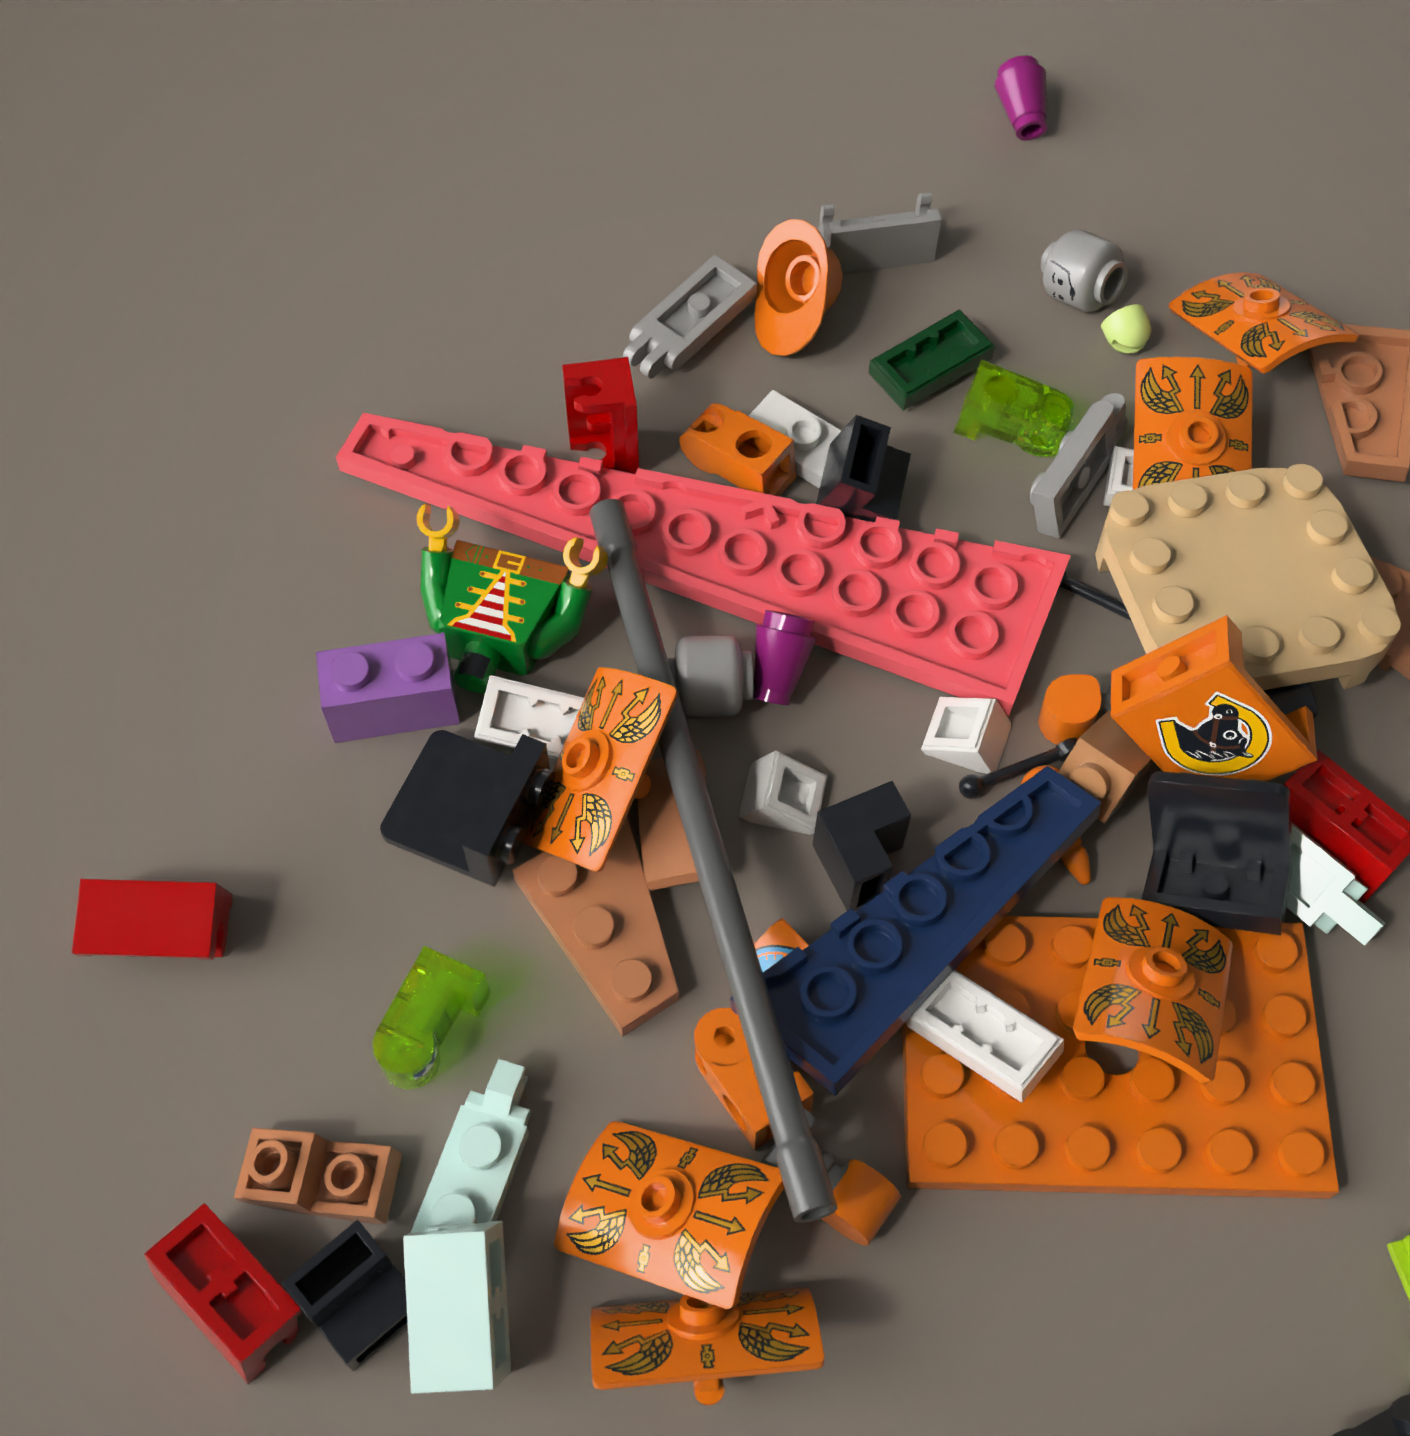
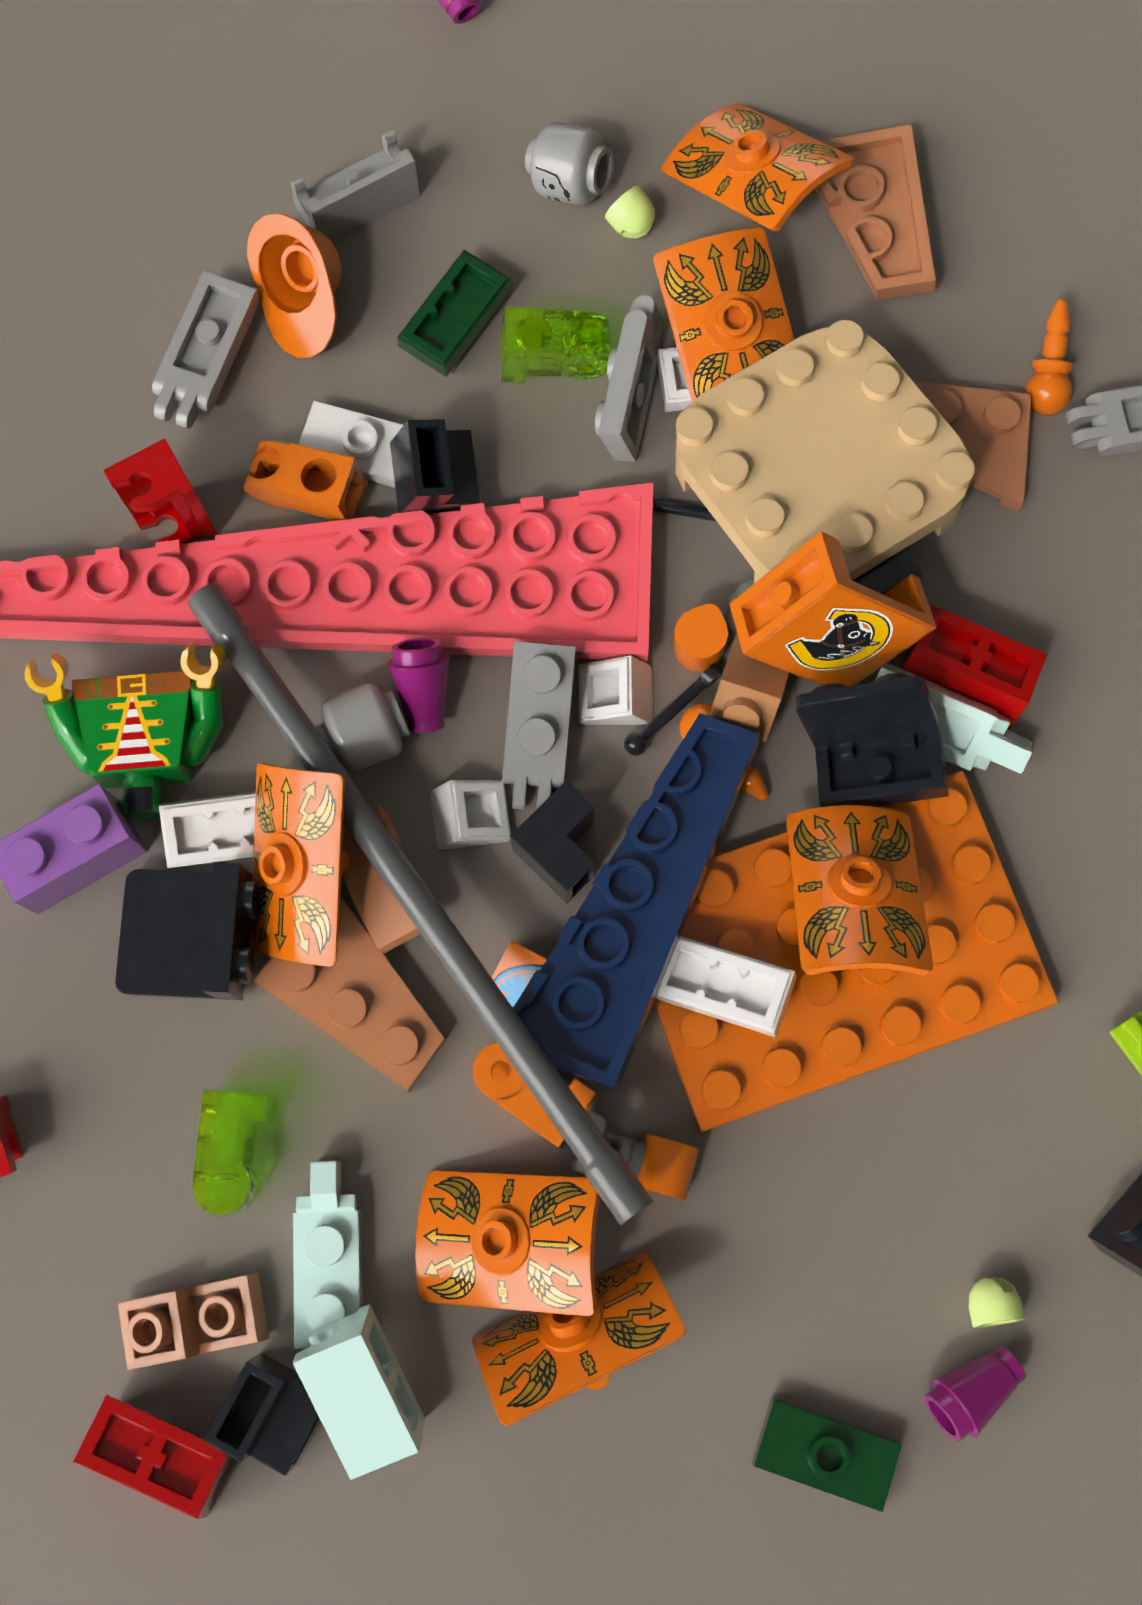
camera: 20 degrees left, 15 degrees up
none -> light grey hinge [502,641,576,810]

